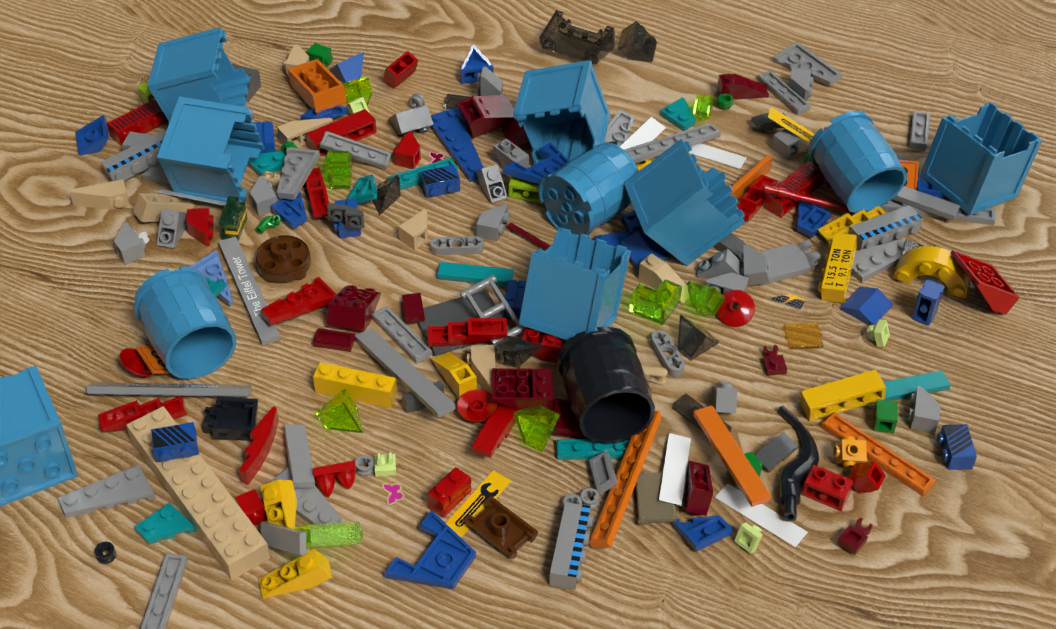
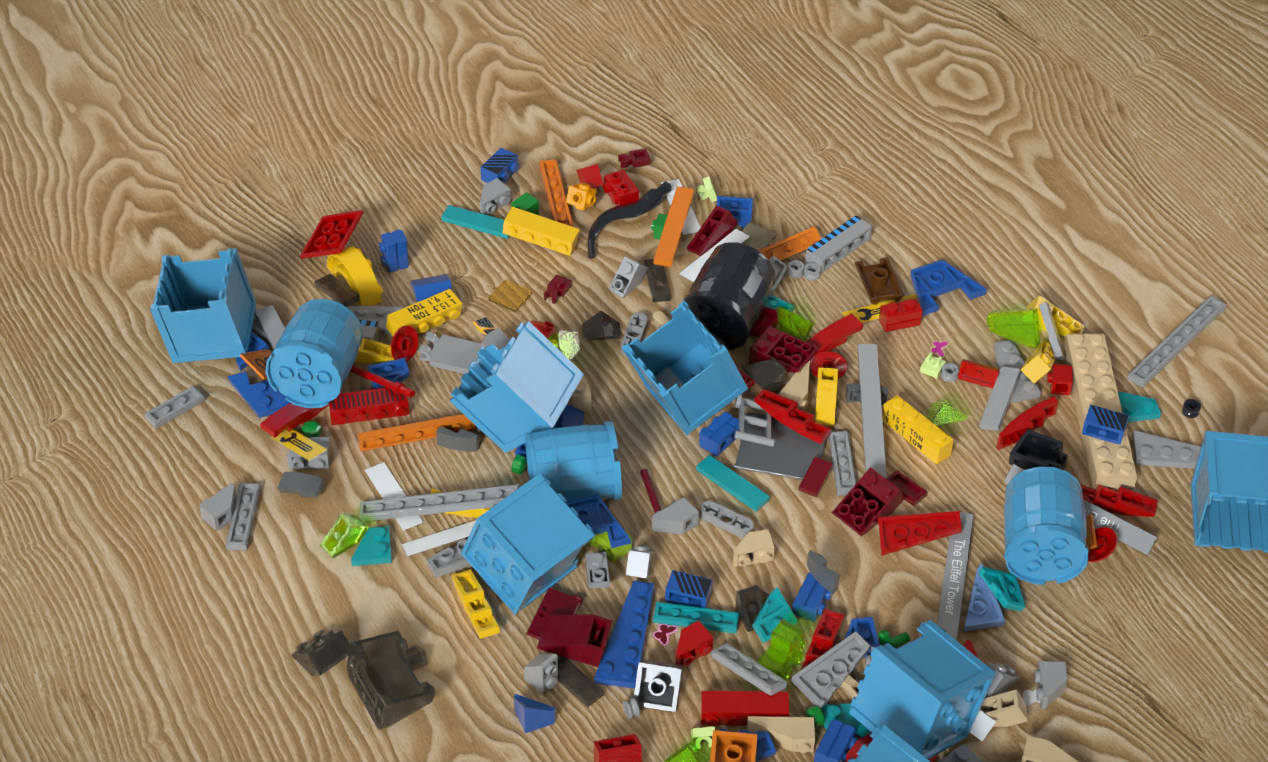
camera: 145 degrees left, 0 degrees up
reddish brown piece [256,235,311,283] -> none
clear neon green brick [629,279,682,325] -> none
dark red slope [717,74,769,100] -> none
green tile [717,94,734,109] -> none
red slope [737,175,778,223] -> none
dark grey slope [755,432,799,473] -> none
light grey wing [773,42,842,86] -> none
yellowish green tile [867,320,890,347] -> none
none -> red dish [391,325,418,362]

